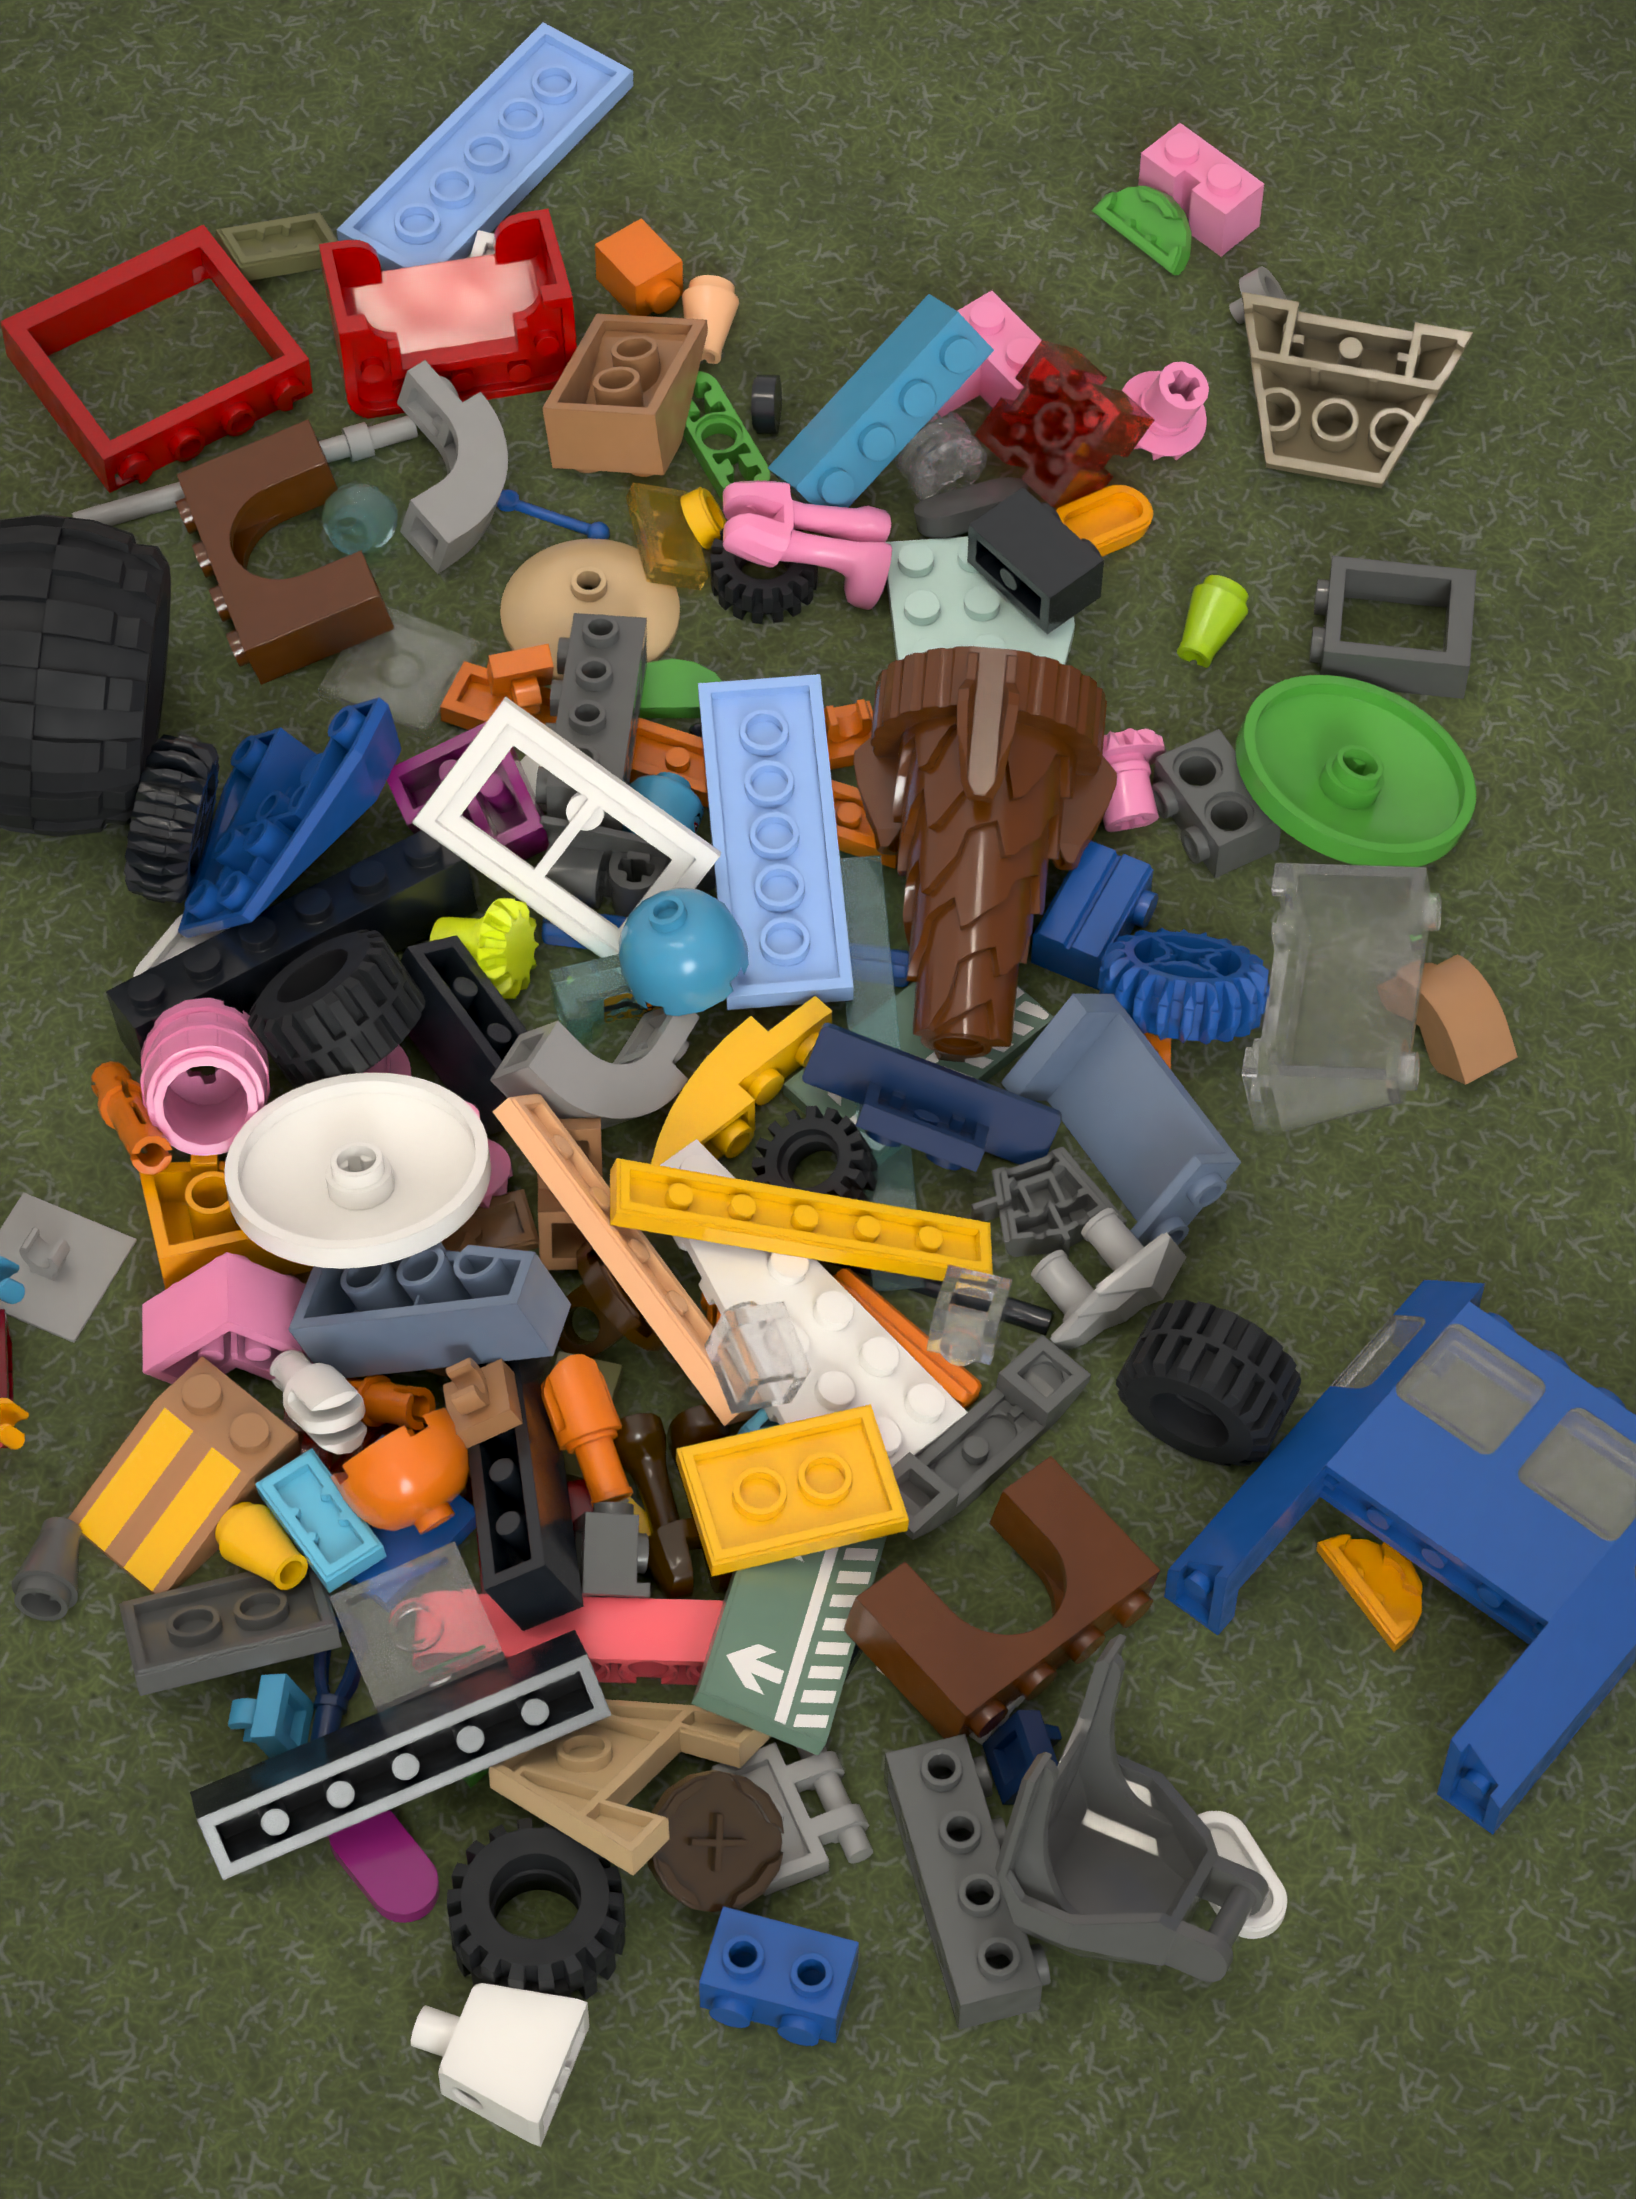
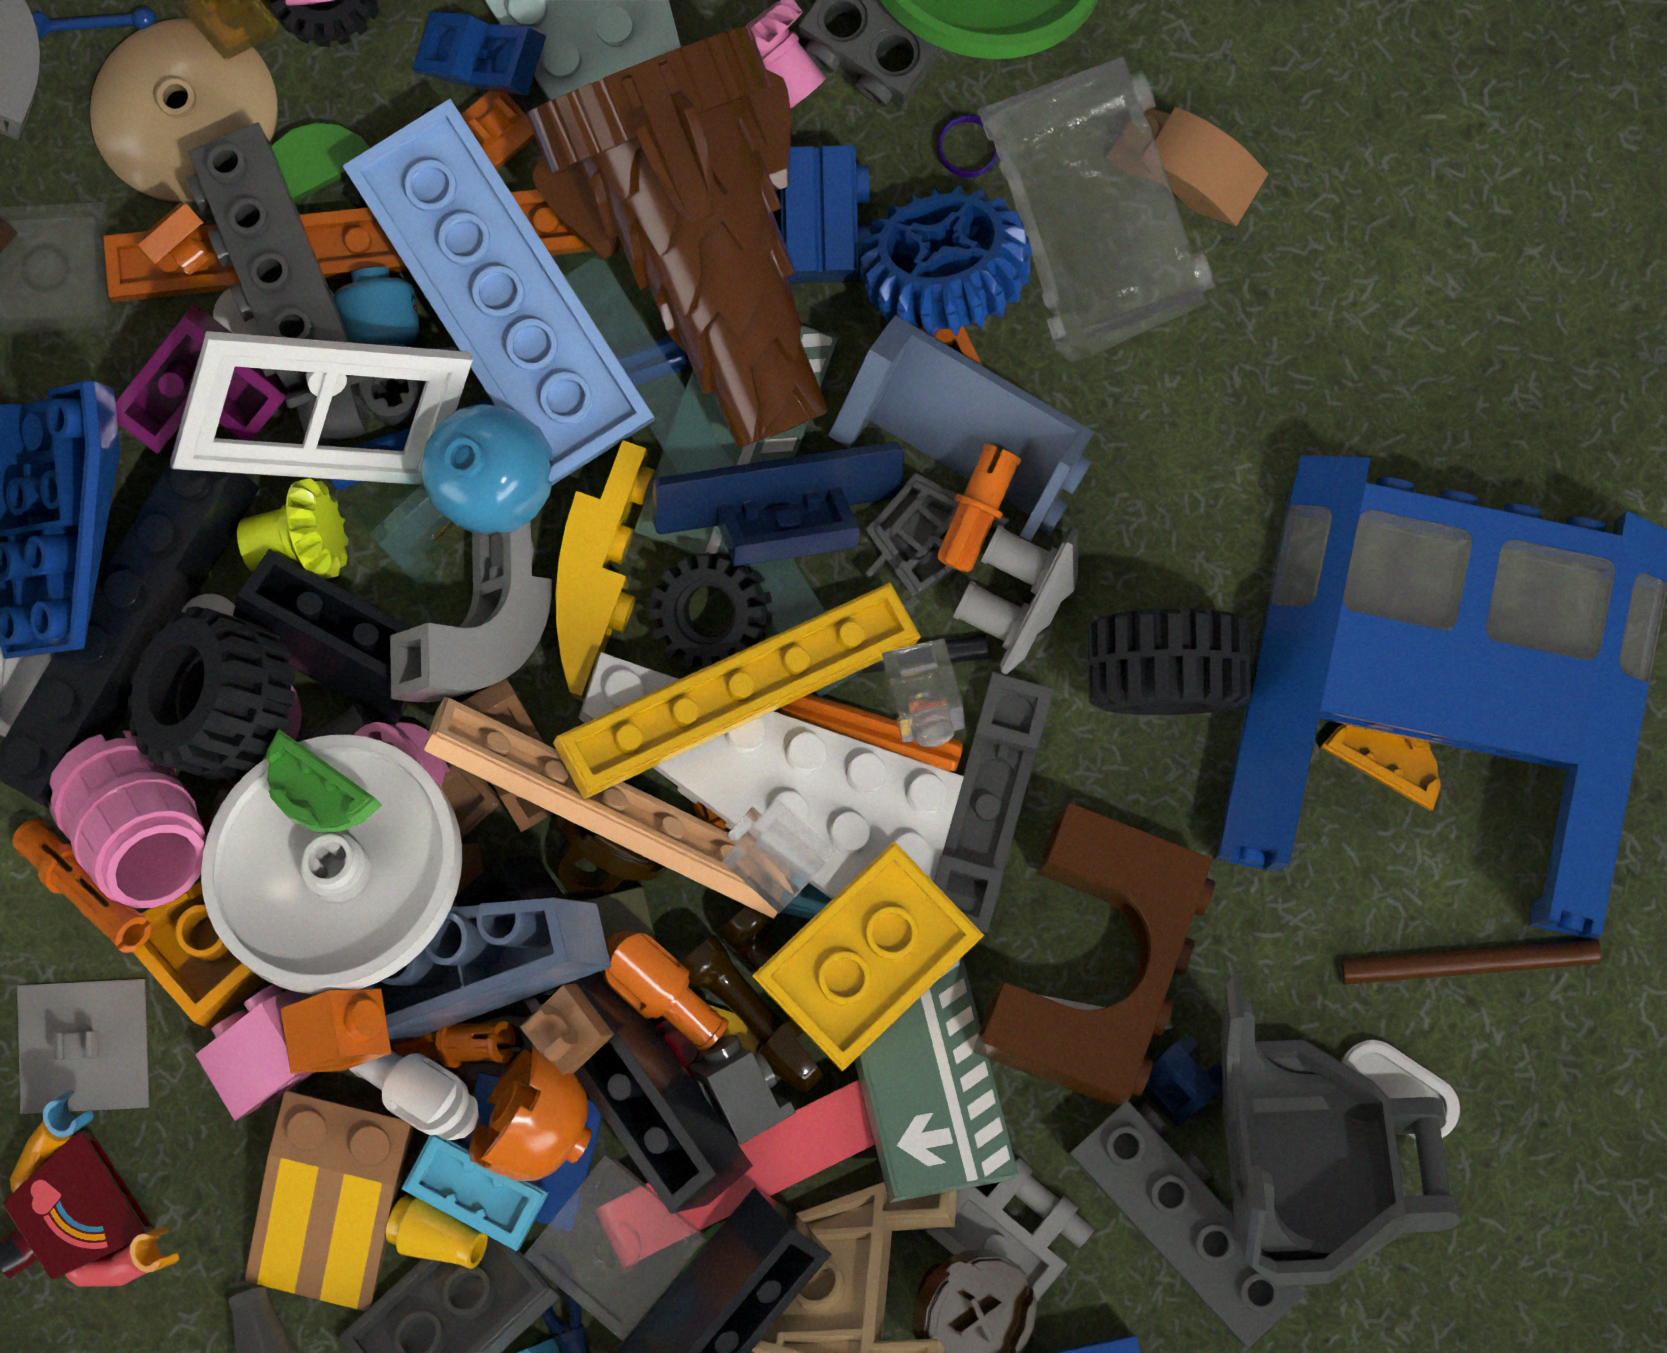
camera: 25 degrees left, 25 degrees up
none -> bright green tile [266,729,382,832]
none -> orange brick [280,989,391,1073]
none -> blue slope [412,12,547,95]
none -> dark purple axle [938,115,999,178]
none -> orange axle [938,443,1021,572]
none -> reddish brown bar [1341,938,1601,985]

